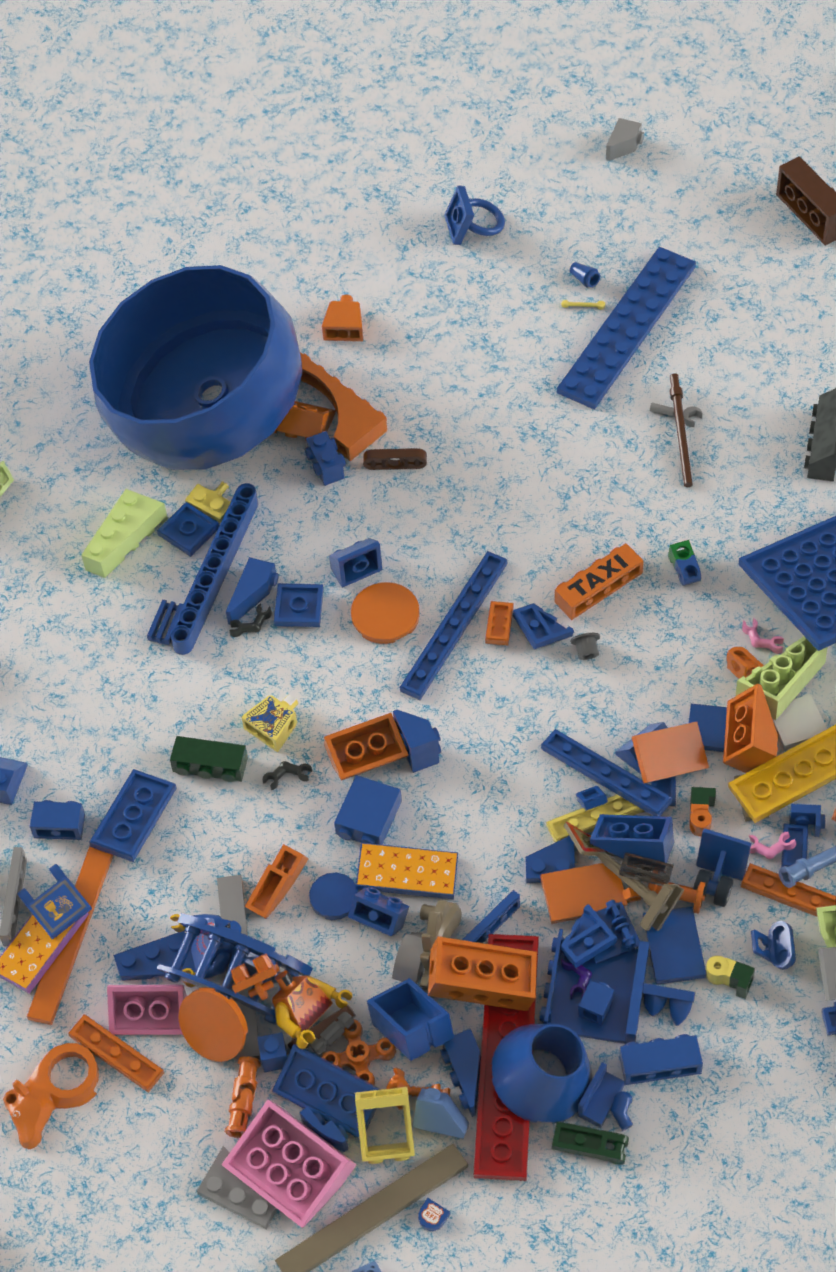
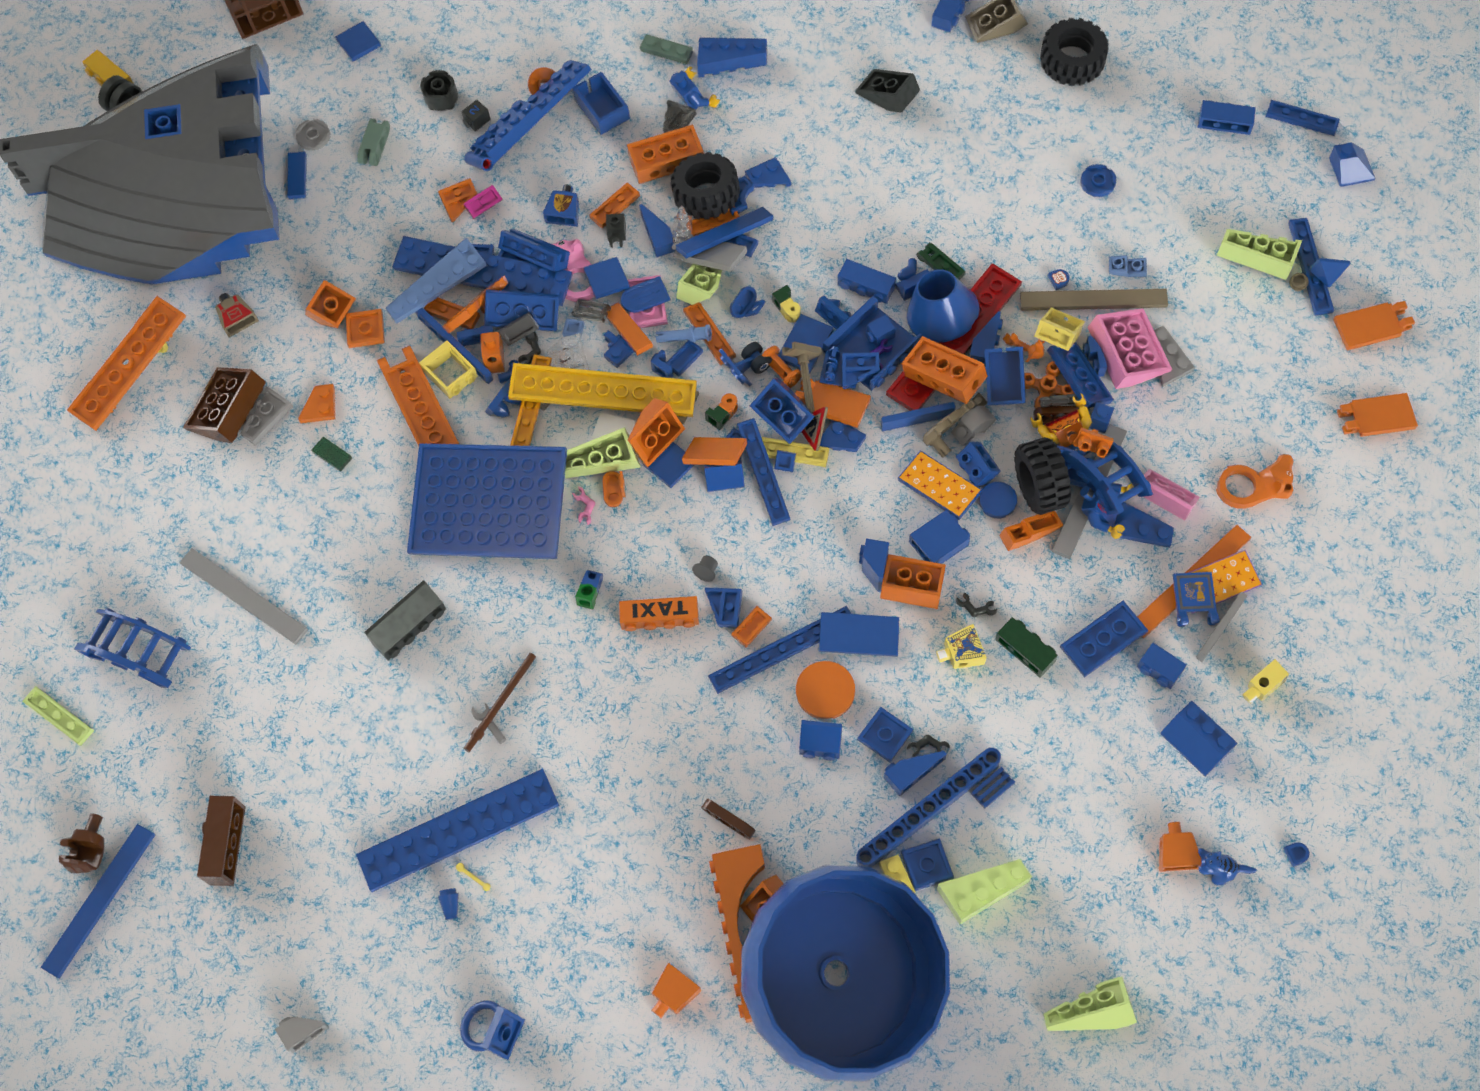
camera: 145 degrees left, 10 degrees up
orange tile [68,1014,164,1093] -> none
orange tile [178,987,248,1062] -> none
orange piece [225,1056,261,1138] -> none
blue brick [304,431,346,486] -> none
medium blue slope [413,1088,469,1139] -> none
clear smoke tile [619,852,674,887] -> none
bright pink arm [749,832,796,859] -> none
none -> blue tile [819,612,899,657]
none -> black tyre [1014,437,1072,515]

